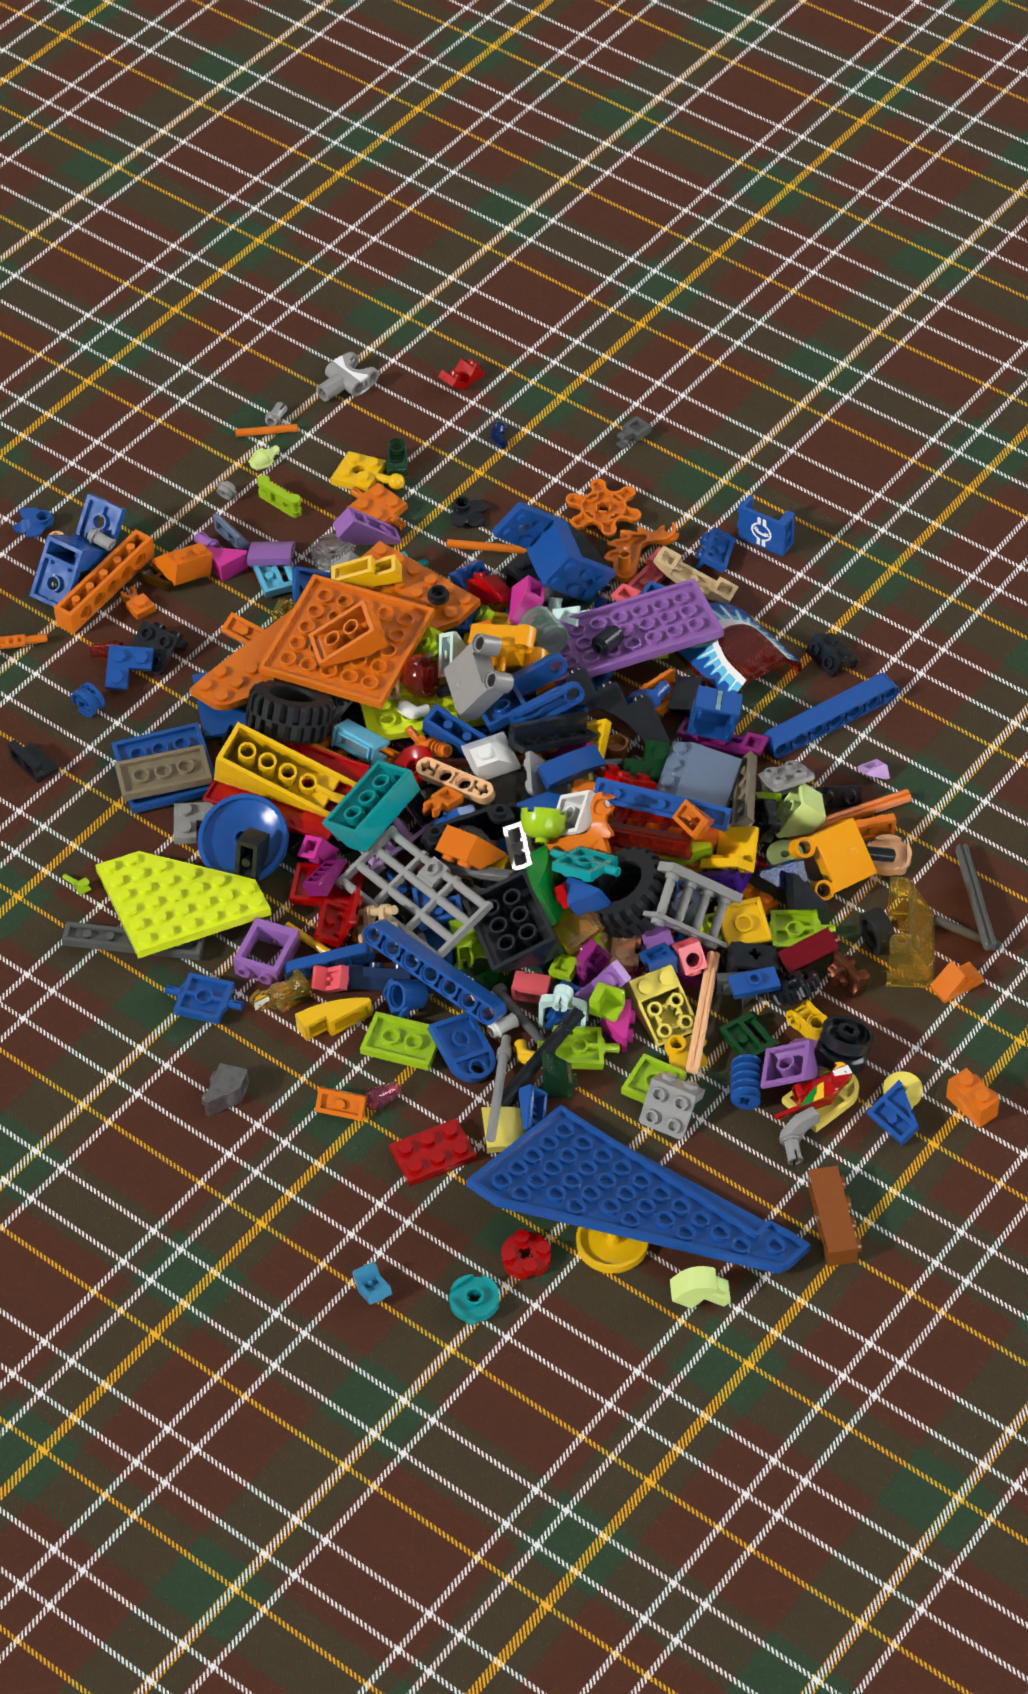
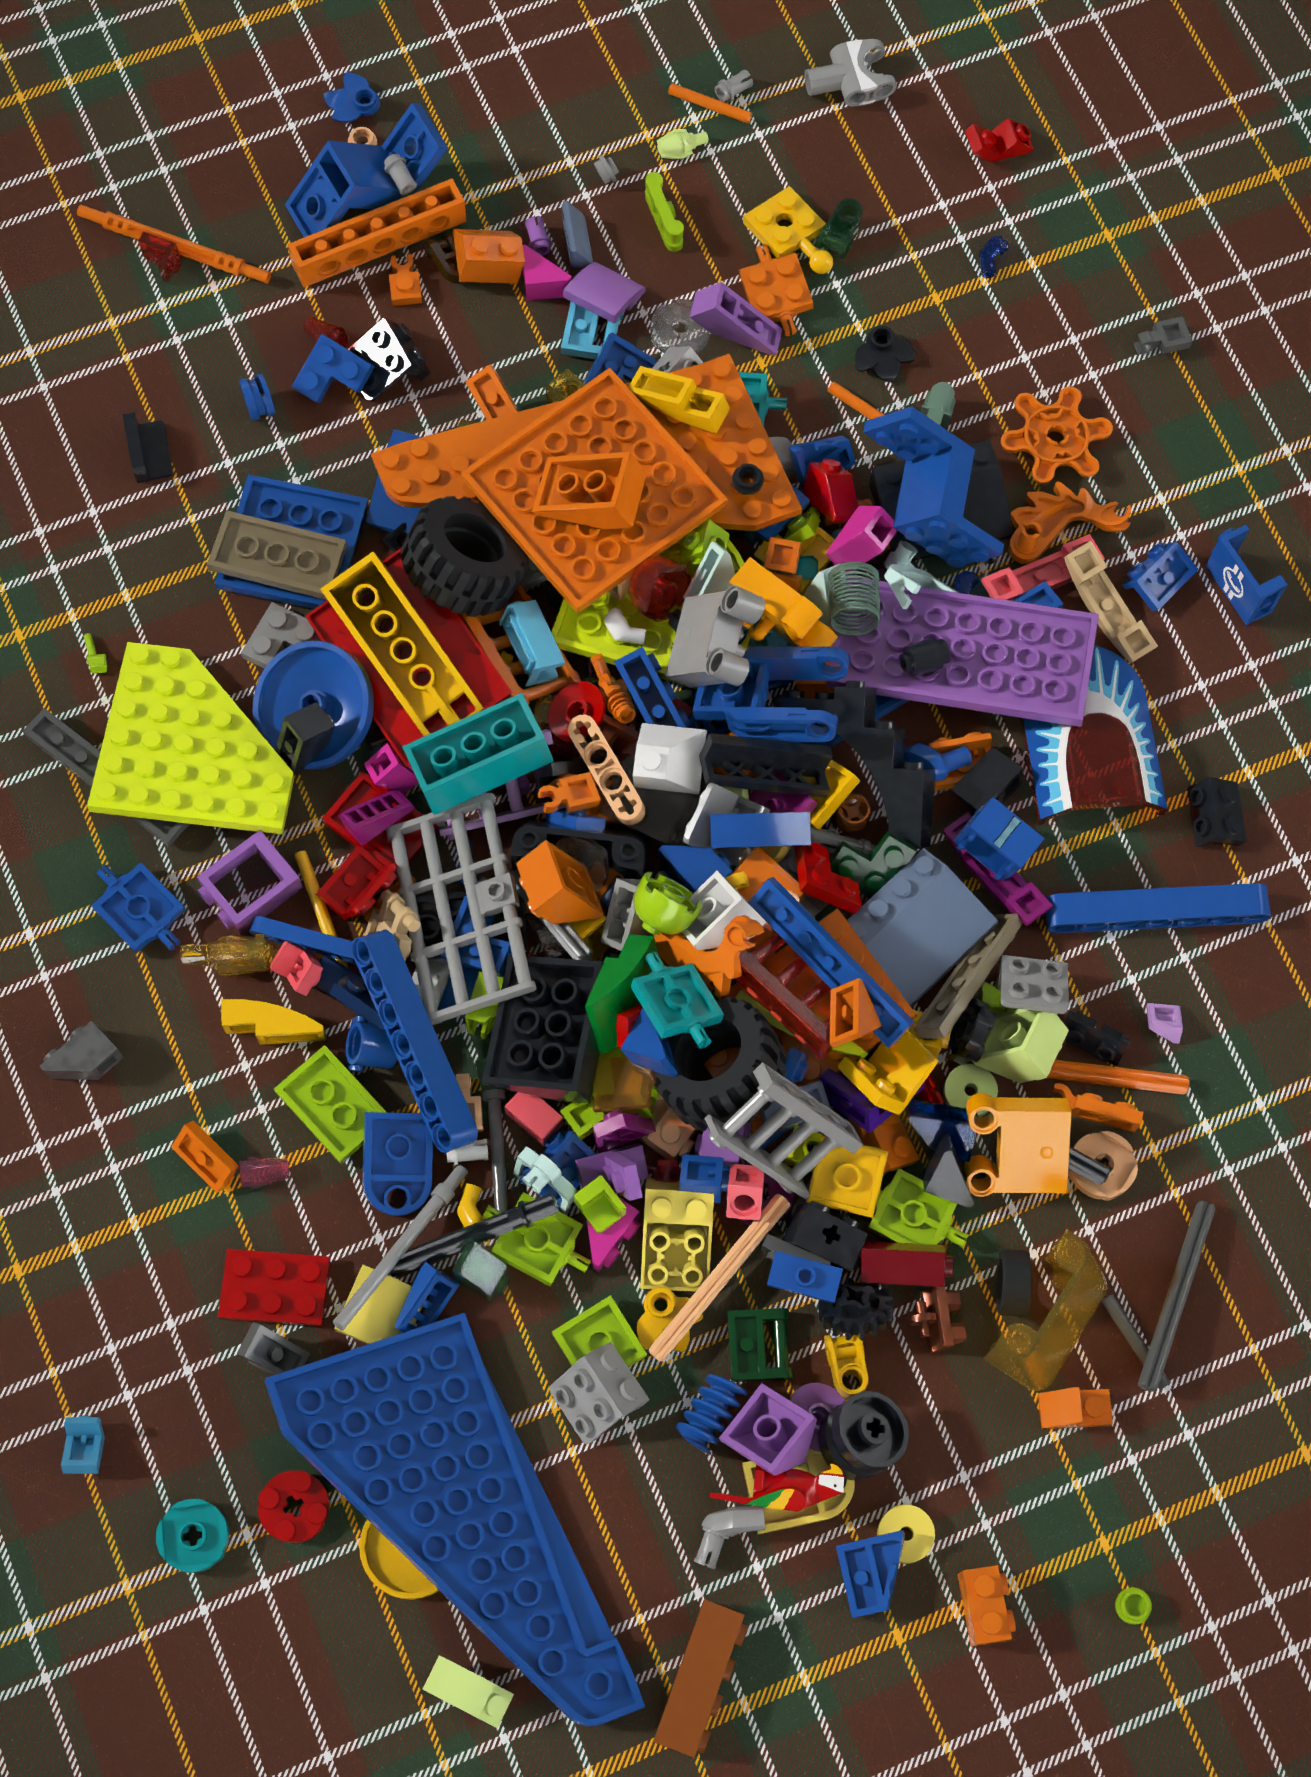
camera: 25 degrees right, 20 degrees up
none -> dark grey slope [237,1322,310,1375]

